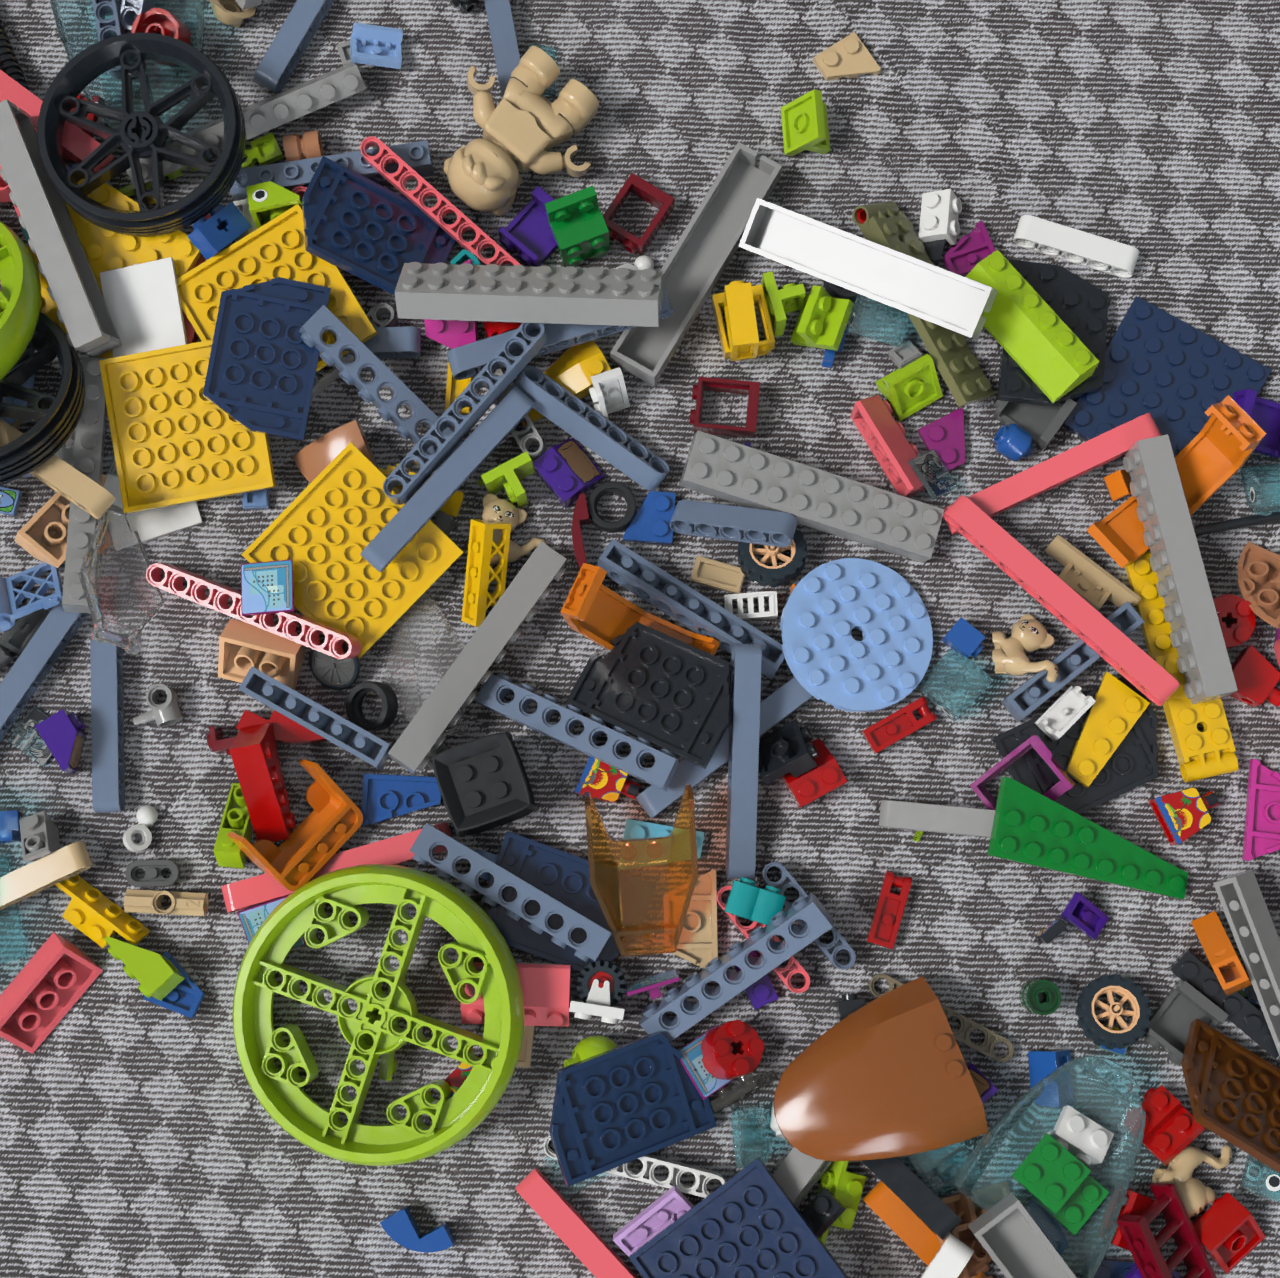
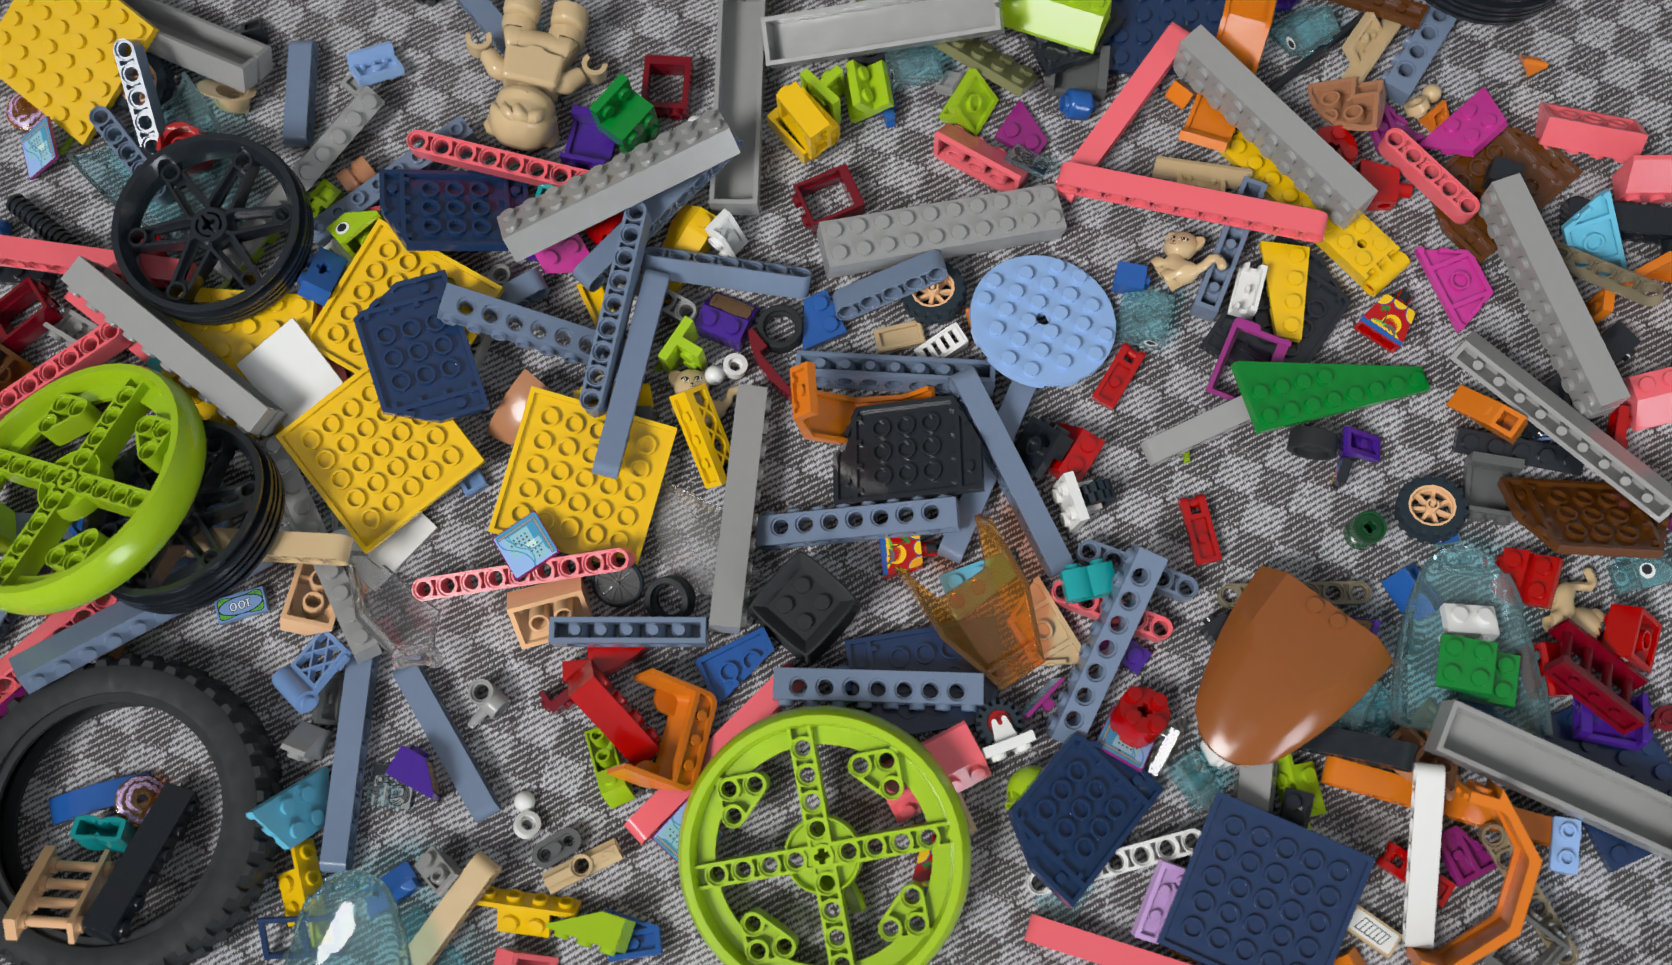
camera: 25 degrees left, 5 degrees down
none -> white plate [705,353,748,385]
none -> white plate [1051,471,1117,534]
none -> black tyre [1287,426,1339,460]

